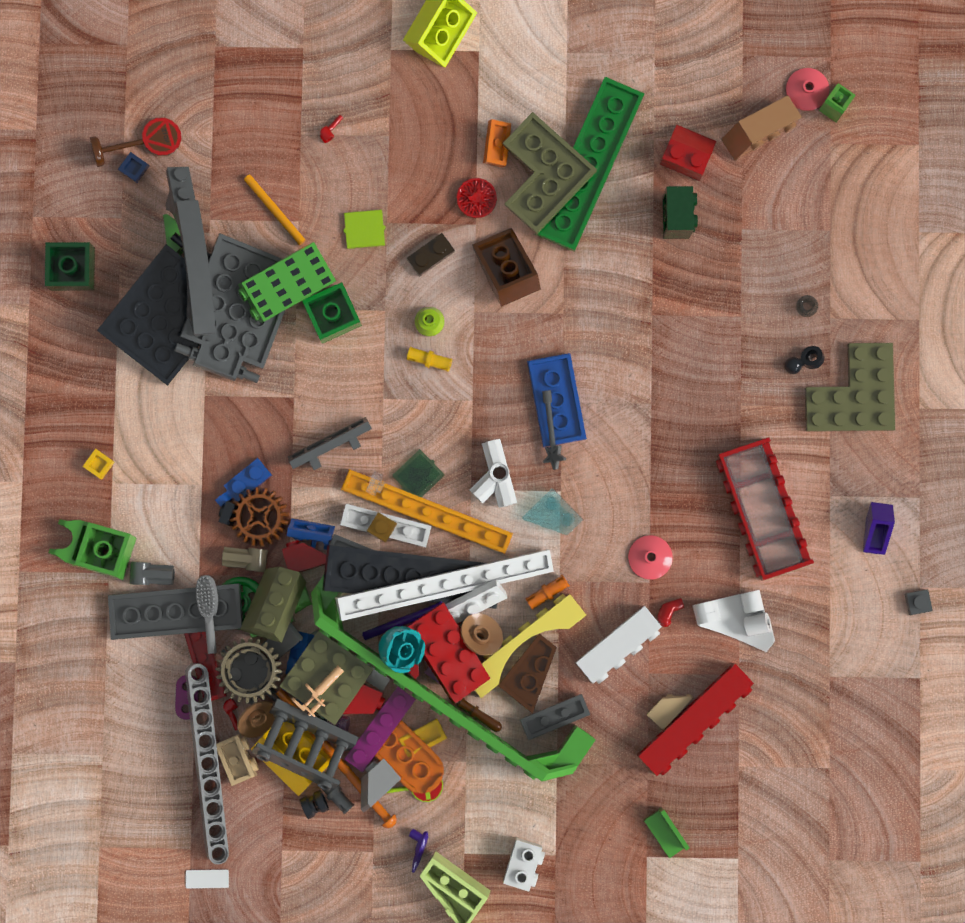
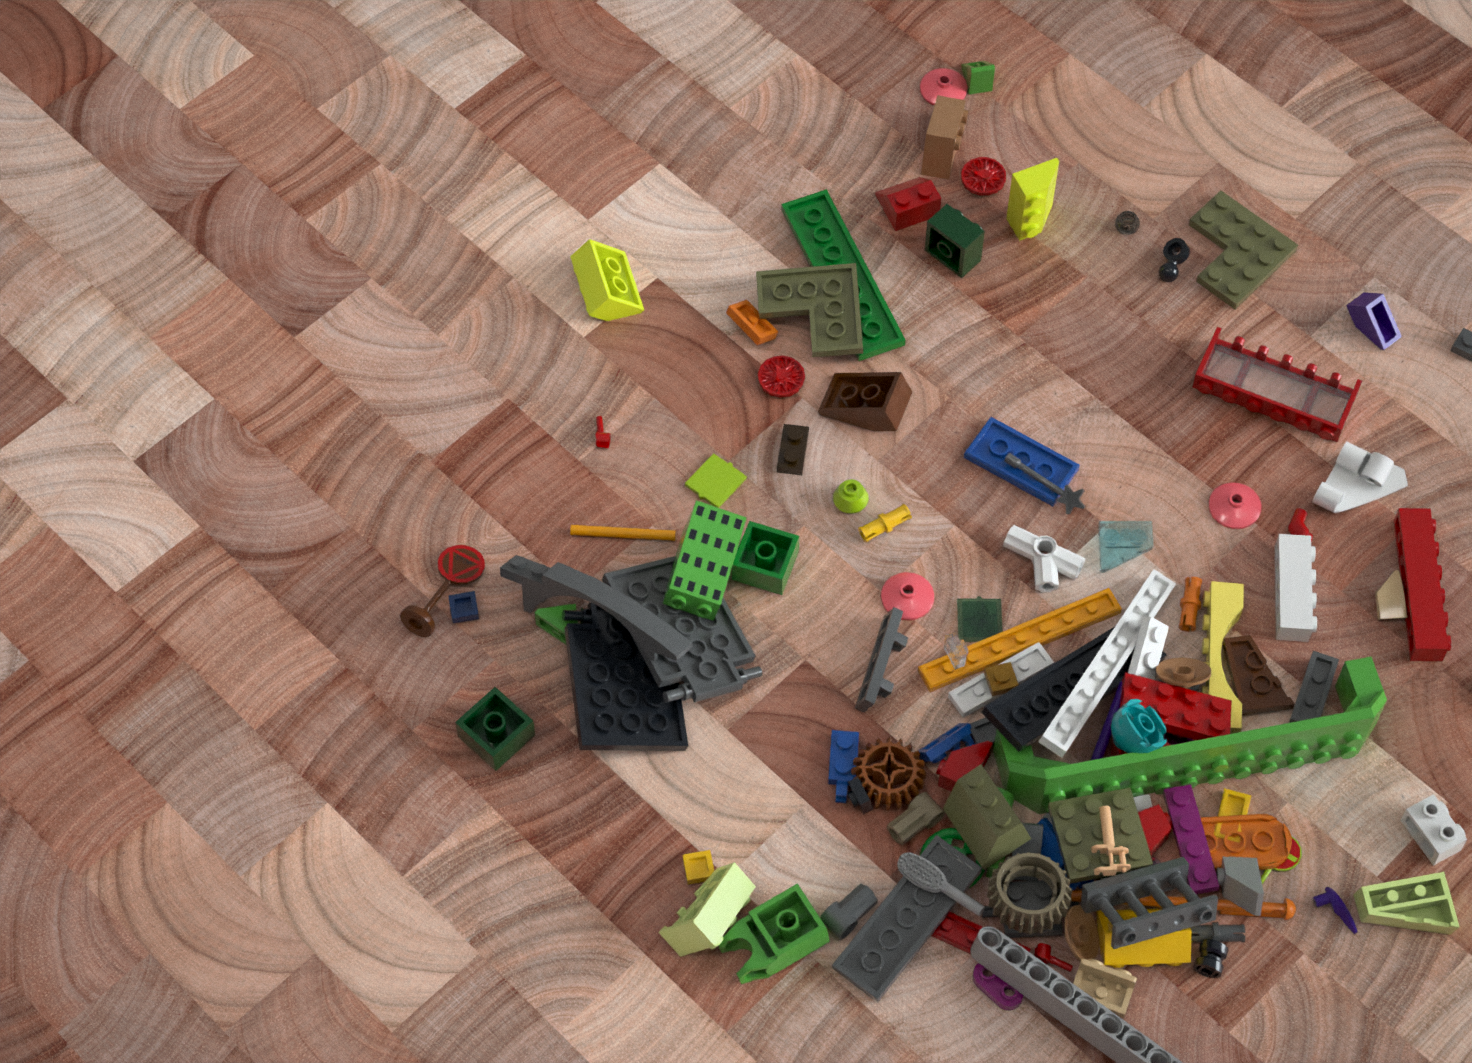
camera: 45 degrees left, 25 degrees down
none -> yellowish green wedge [659,862,756,957]
none -> coral dish [881,572,934,620]
none -> red wheel [961,157,1006,196]
none -> neon yellow slope [1006,158,1059,241]

